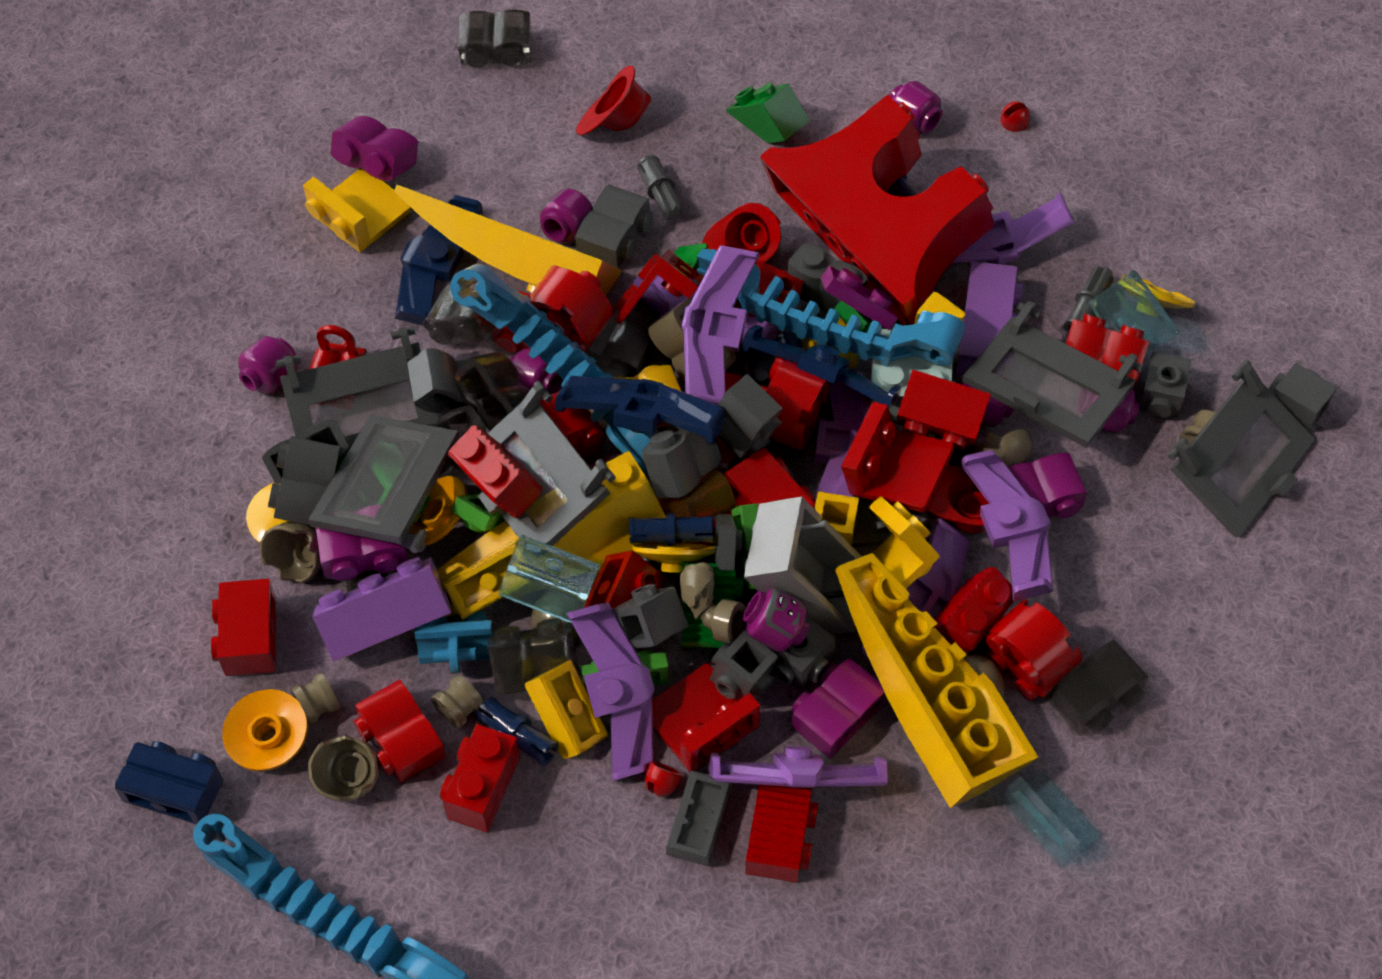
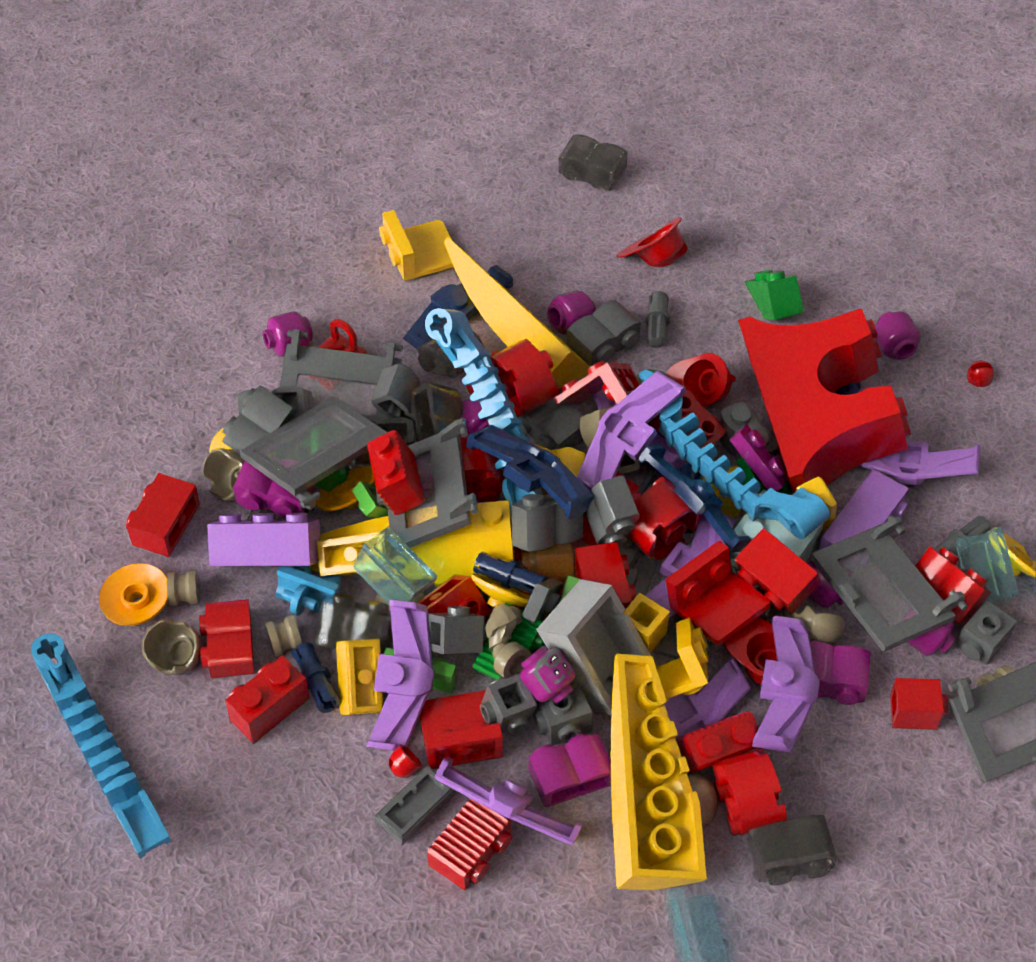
camera: 25 degrees right, 5 degrees down
dark blue brick [115,741,223,825] -> none
magenta brick [331,116,419,181] -> none
none -> red brick [890,678,948,730]

